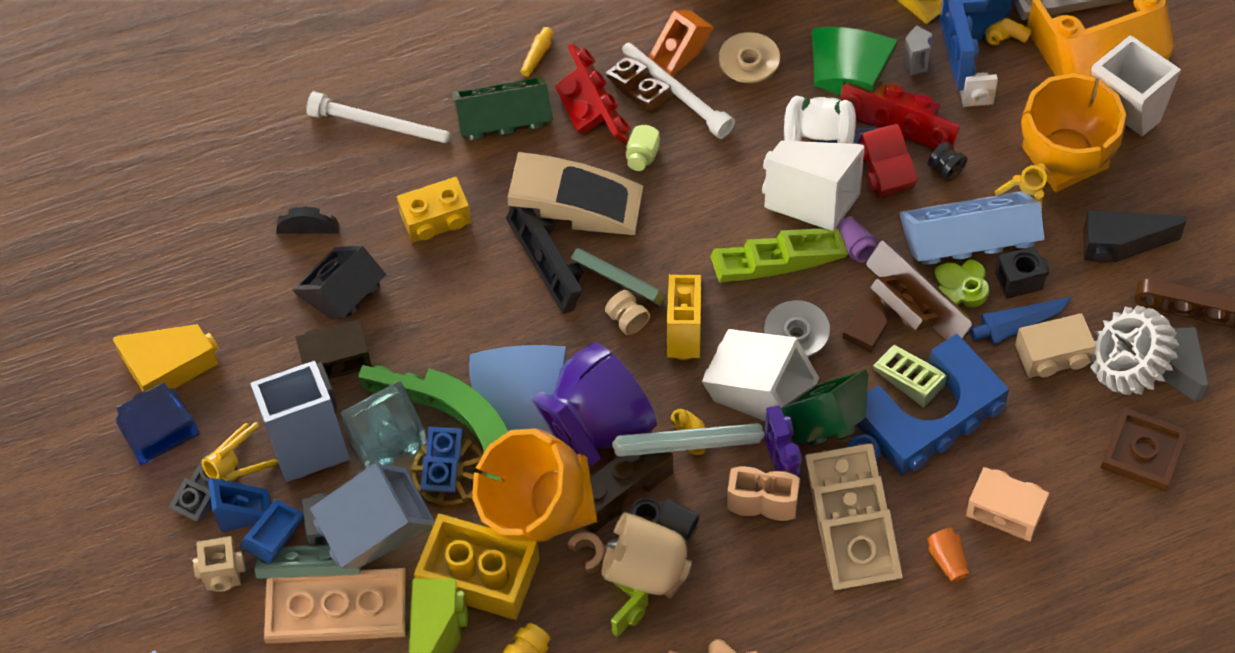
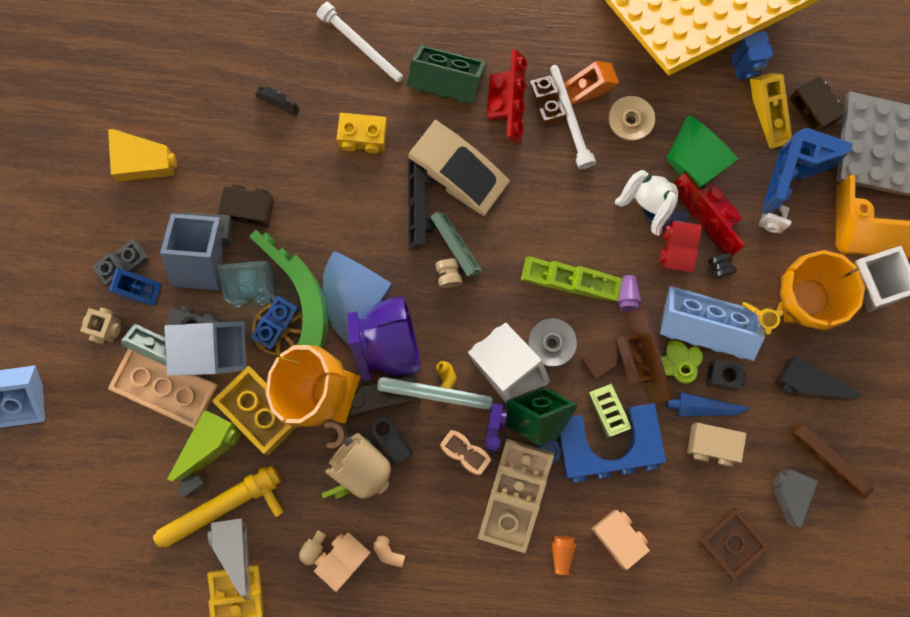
camera: 20 degrees right, 20 degrees up
clear blue torso [115,383,200,466] -> none
yellow plant [201,422,278,482] -> none
blue tile [240,499,304,564] -> none
black slope [292,245,386,318] -> none
yellow animal [520,27,554,76] -> none
yellowish green arm [626,125,660,171] -> none
yellow slope [667,275,701,360] -> none
white slope [762,141,864,231] -> none
light grey piece [903,25,932,76] -> none
yellow arm [985,18,1032,45] -> none
white gear [1090,305,1179,396] -> none

